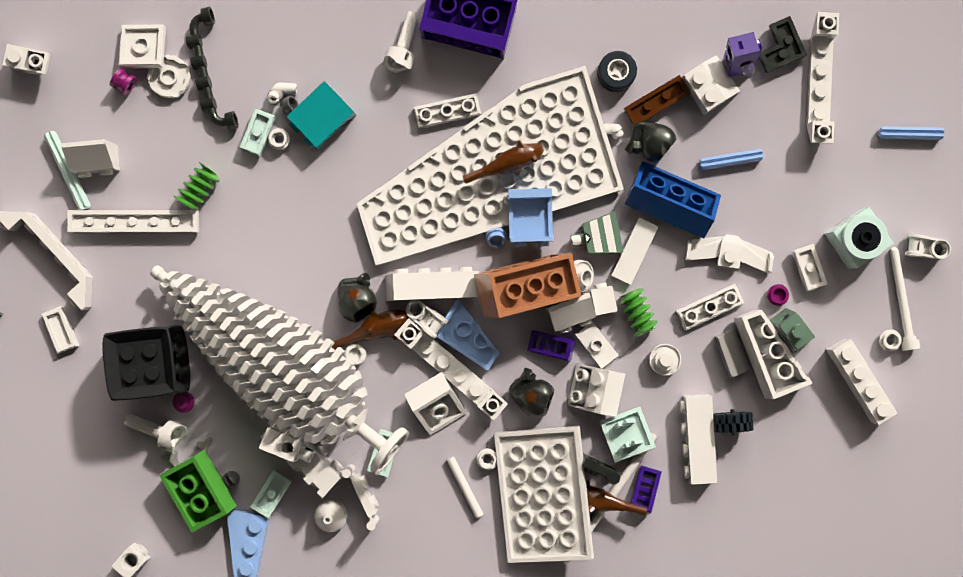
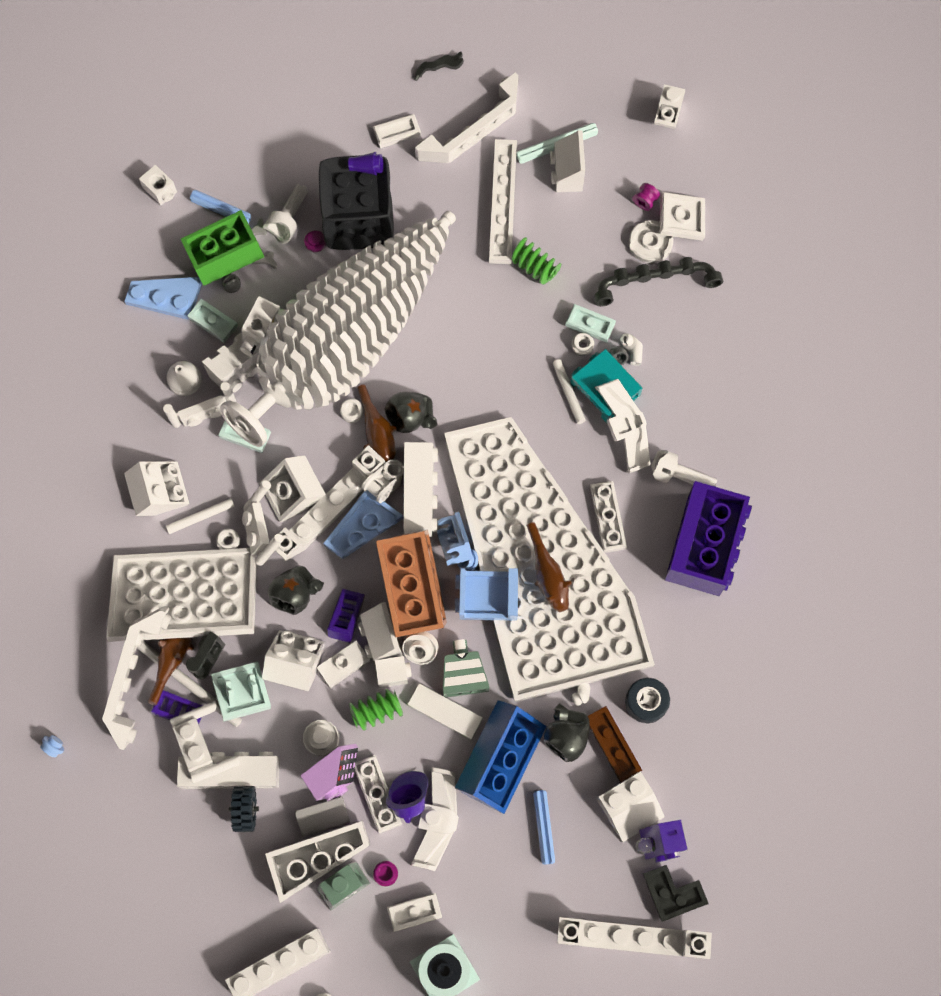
camera: 90 degrees right, 15 degrees down
none -> white slope [102,606,171,750]
none -> white slope [124,462,189,516]
none -> white plate [170,701,241,784]
none -> light blue axle [190,190,251,224]
none -> white plate [242,481,284,566]
none -> lavender slope [301,744,358,801]
none -> dark purple cone [348,152,383,175]
none -> dark purple piece [386,771,428,823]
none -> light blue hinge [437,512,473,566]
none -> white bar [552,359,586,424]
none -> white plate [595,379,651,474]

